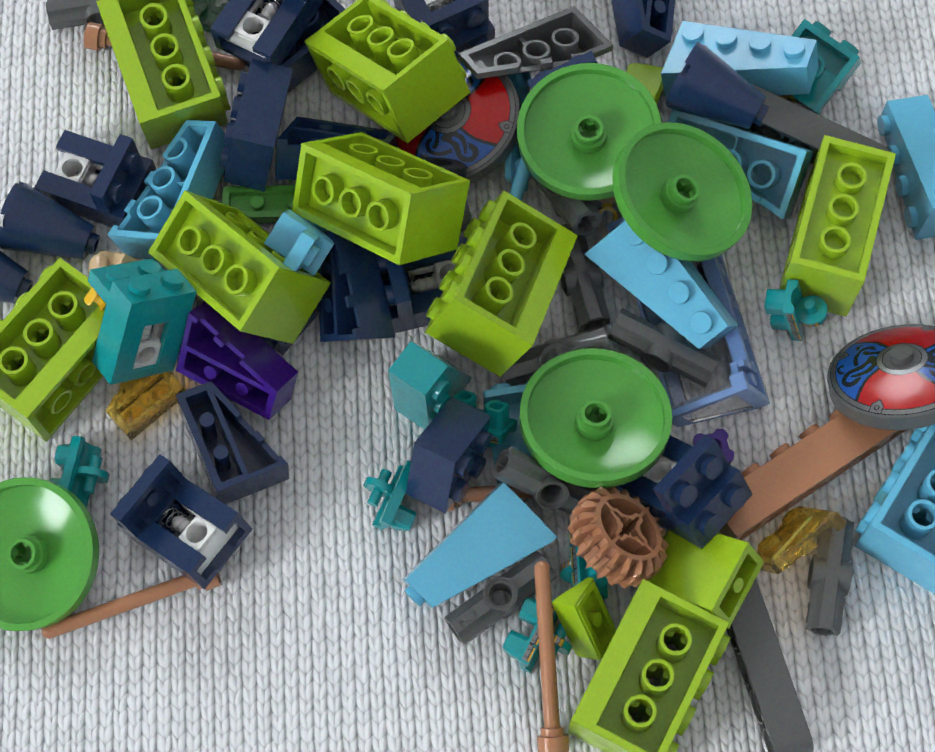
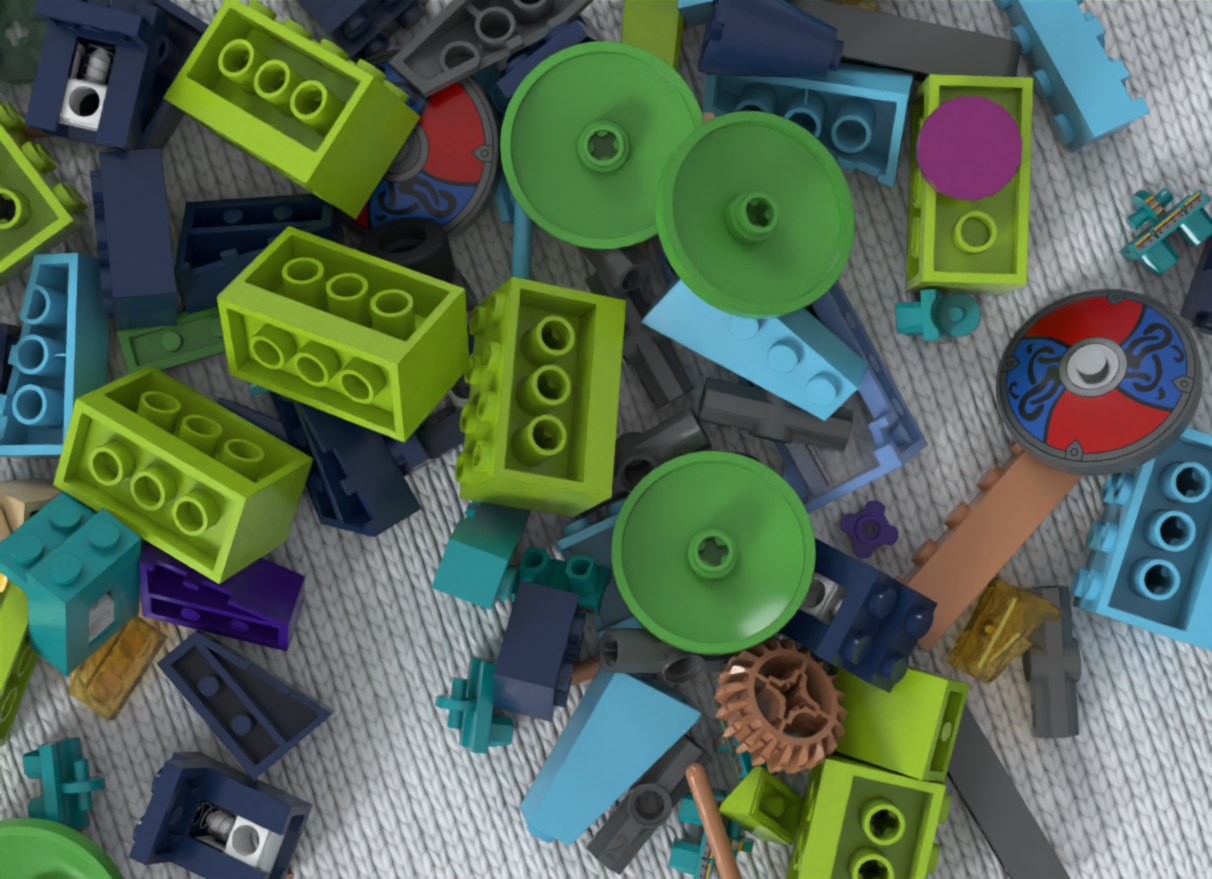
camera: 20 degrees left, 20 degrees up
medium azure brick [264,209,334,276] -> none
none -> magenta tile [916,96,1022,202]

